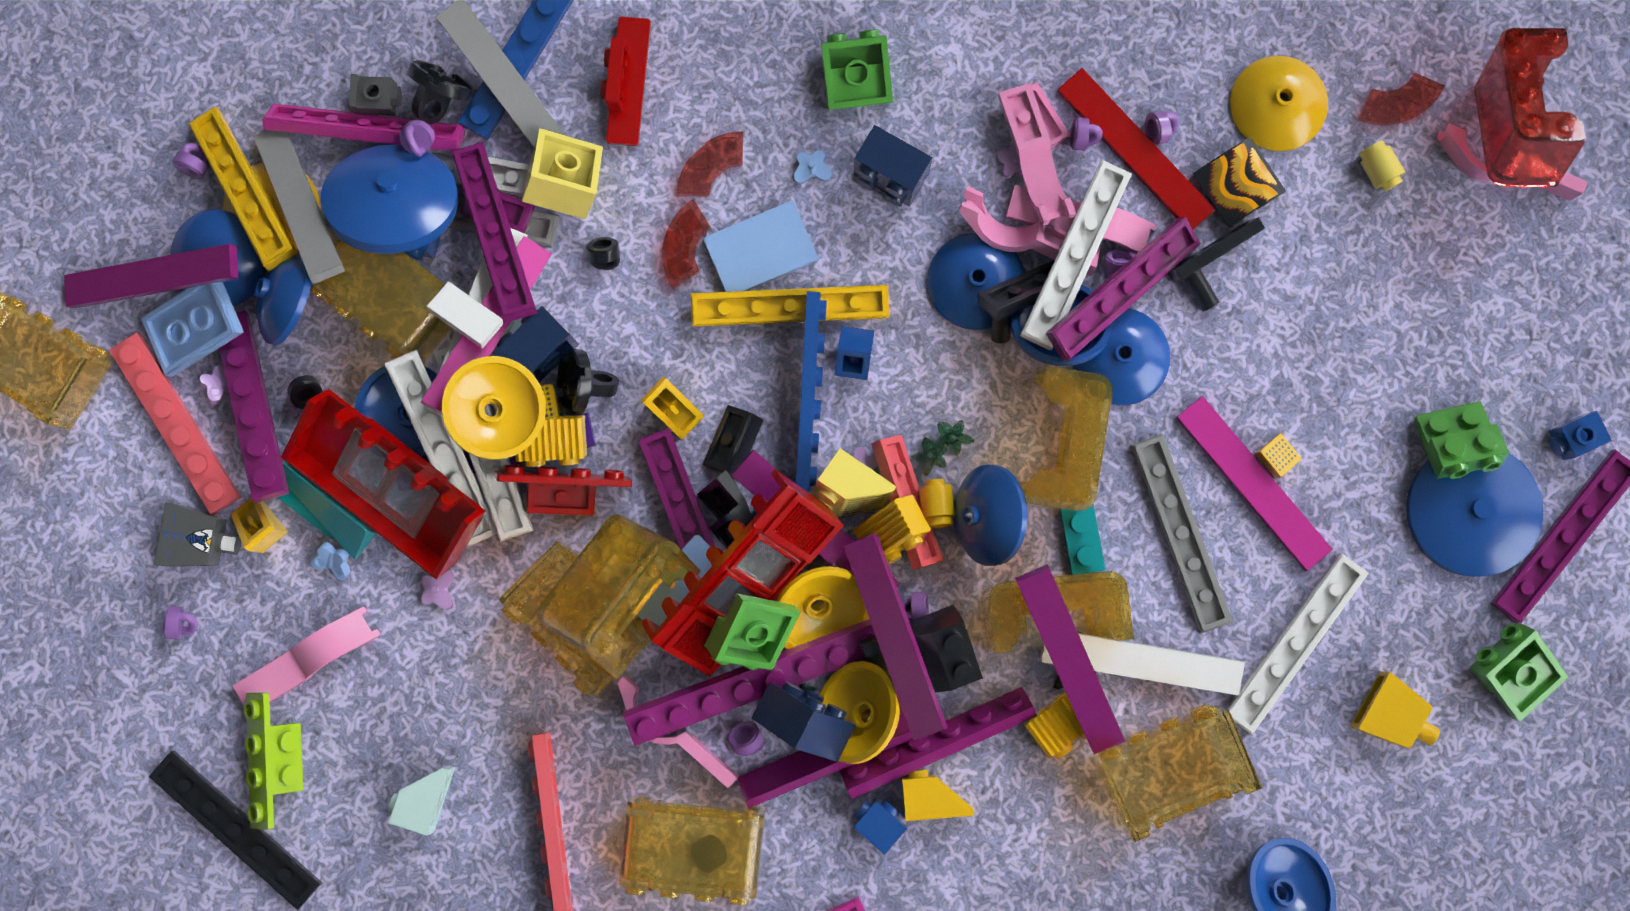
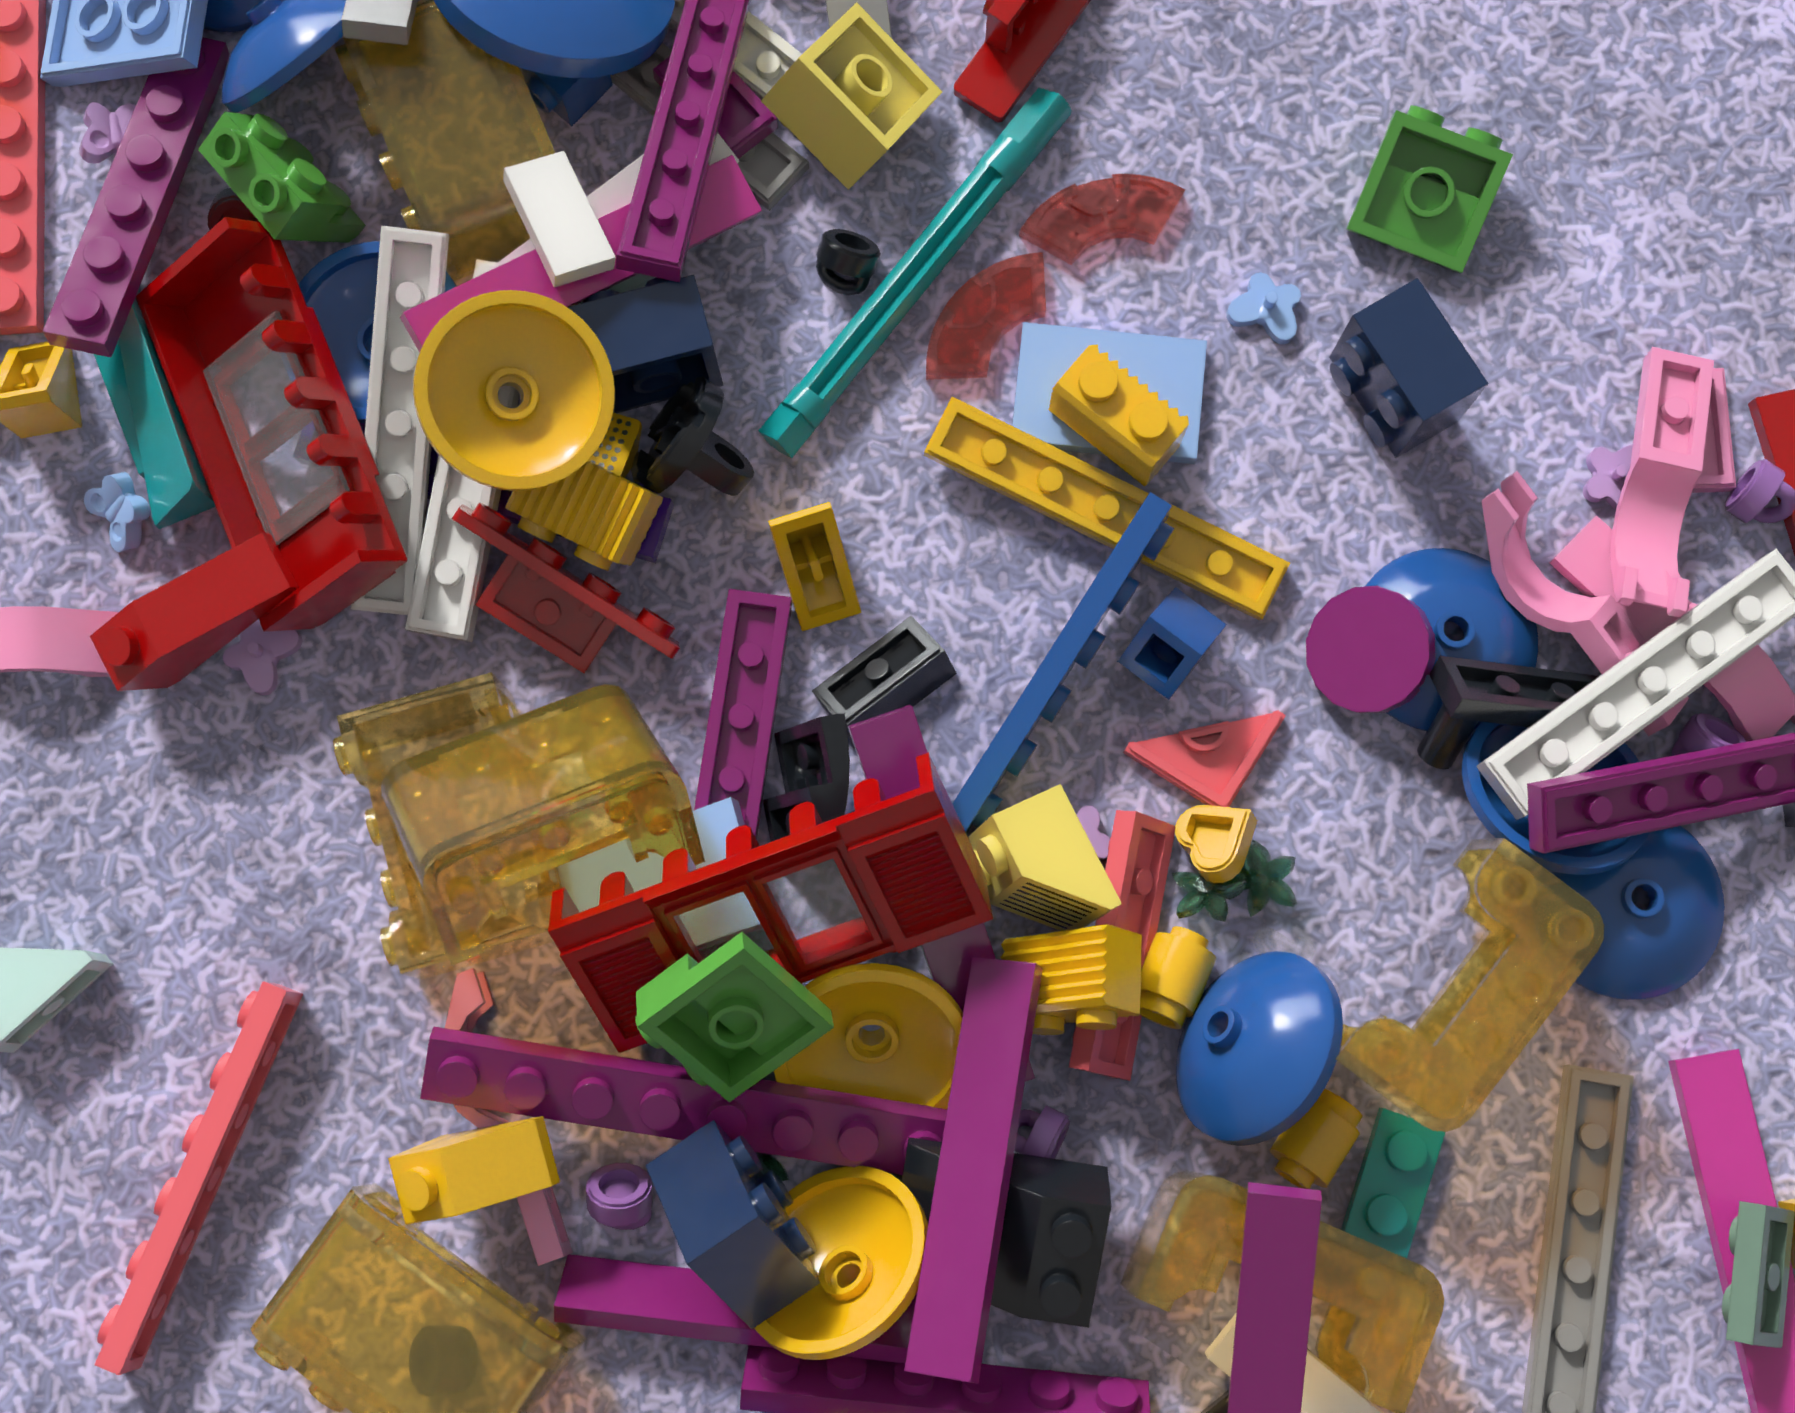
camera: 25 degrees right, 5 degrees down
none -> red slope [90,533,299,691]
none -> bright green plate [198,112,366,243]
none -> yellow slope [388,1116,560,1225]
none -> teal piece [758,87,1072,458]
none -> yellow brick [1048,345,1189,487]
none -> coral tile [1123,710,1286,807]
none -> yellow tile [1175,805,1258,883]
none -> yellow brick [1269,1089,1363,1189]
none -> magenta tile [1306,586,1436,713]
none -> sand green plate [1722,1201,1795,1348]

